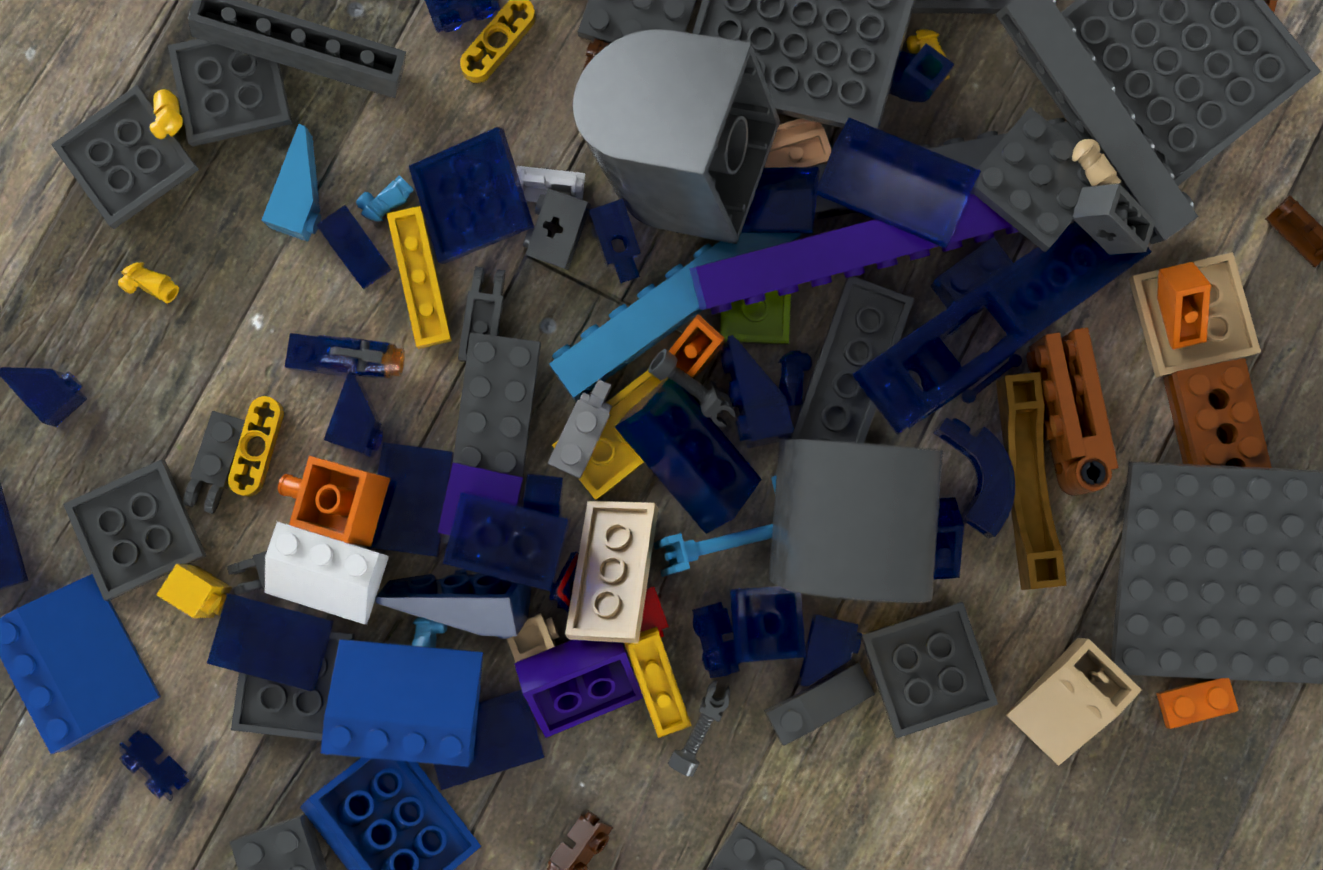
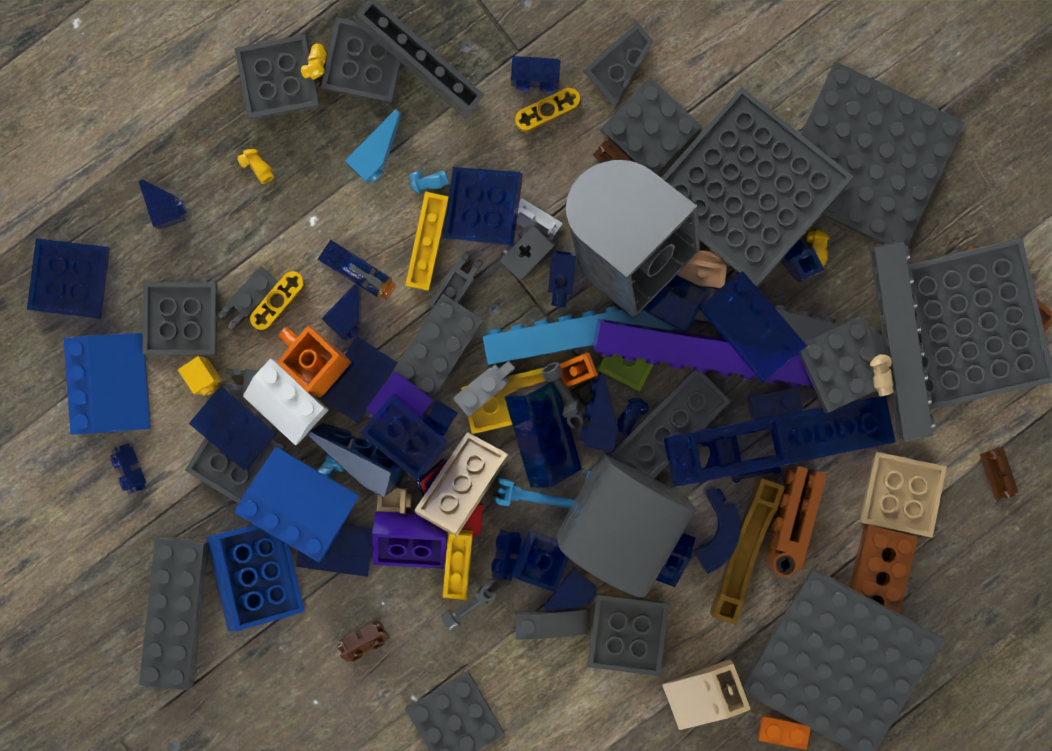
camera: 25 degrees right, 5 degrees up
clear blue slope [316,205,392,289] -> none
dark grey brick [1072,183,1156,255] -> none
orange slope [1157,262,1211,349] -> none

